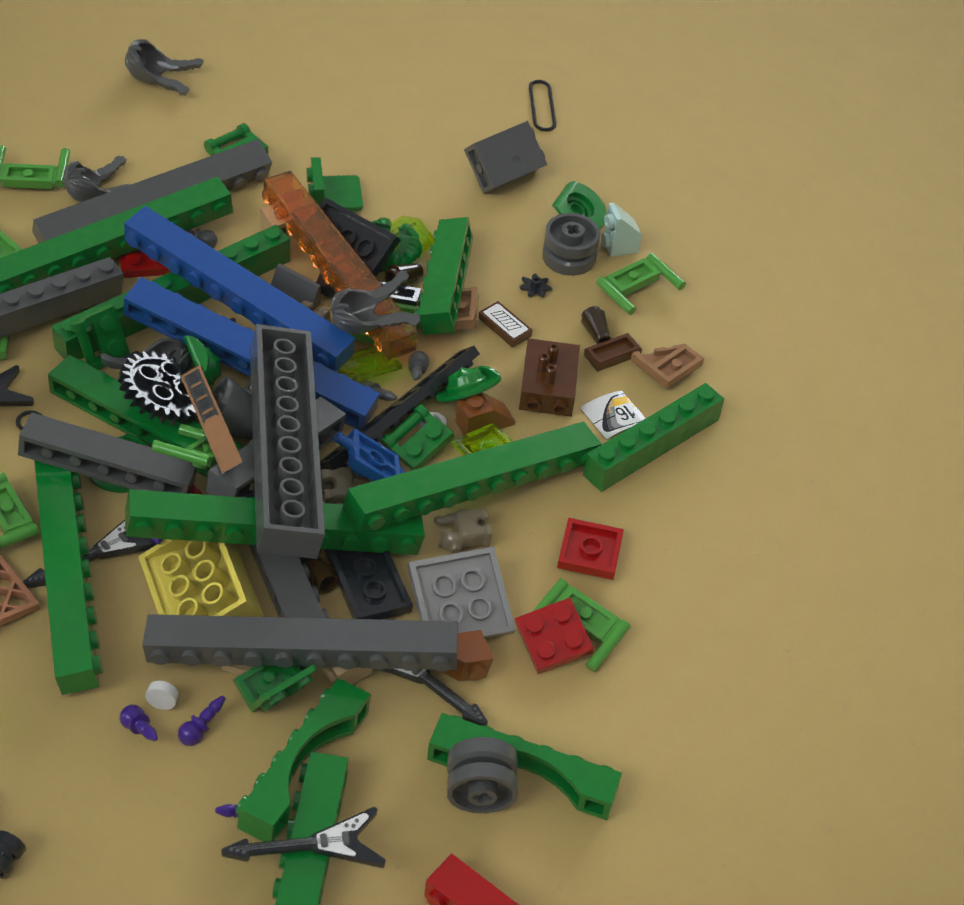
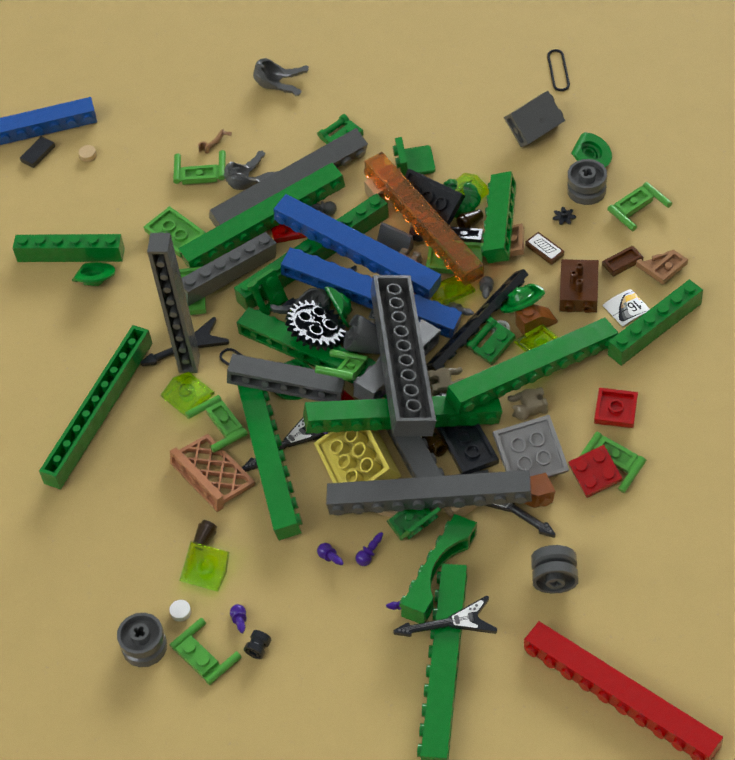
camera: 10 degrees right, 5 degrees up
white tile [145,681,179,710] -> none
medium nougat sticker [181,365,243,473] -> none
dark grey hair [330,270,420,334] -> none
blue plate [333,428,404,481] -> none
green arch [427,713,622,820] -> none
dark brown cone [581,306,611,344] -> none
light aqua slope [601,203,642,257] -> none
none -> medium nougat piece [198,129,232,153]

